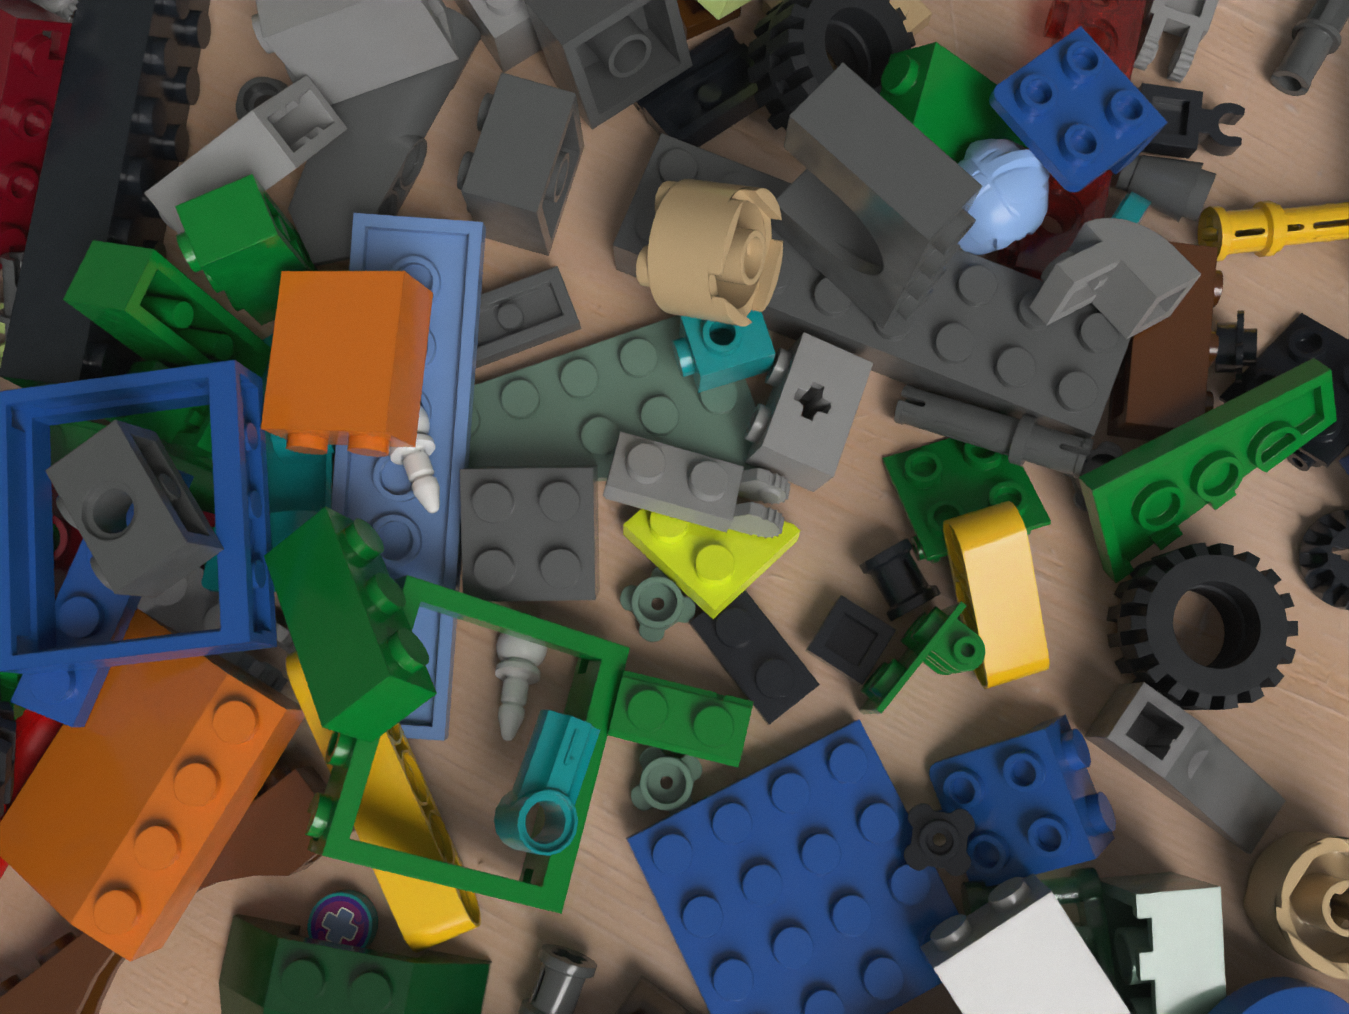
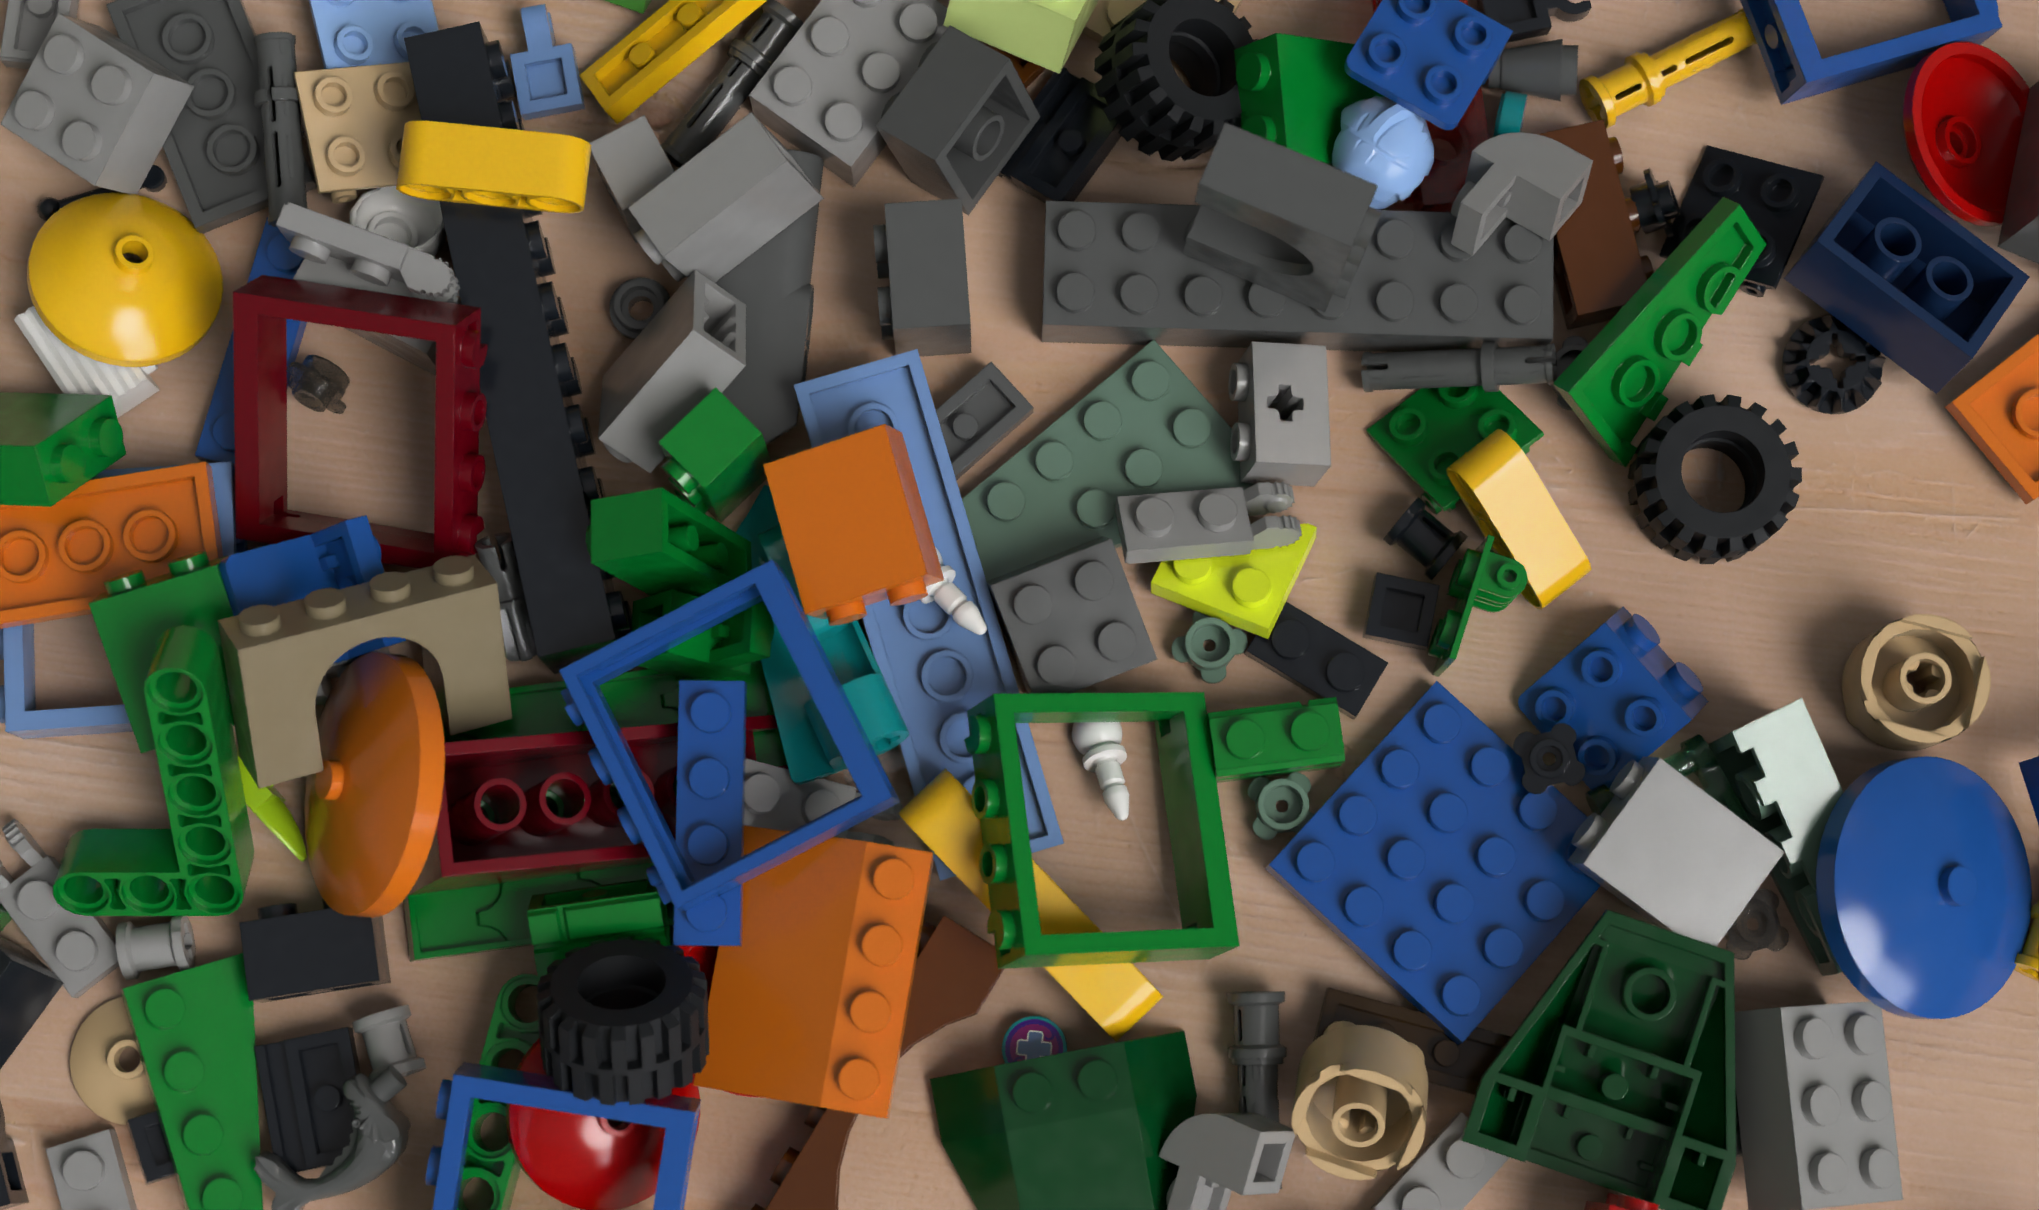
camera: 25 degrees left, 0 degrees up
dark grey brick [45,420,224,598] -> none
green brick [264,506,437,743] -> none
teal piece [494,709,600,856] -> none
tan brick [636,179,783,327] -> none
teal brick [671,310,776,393] -> none
flat silver slope [1084,682,1286,854] -> none

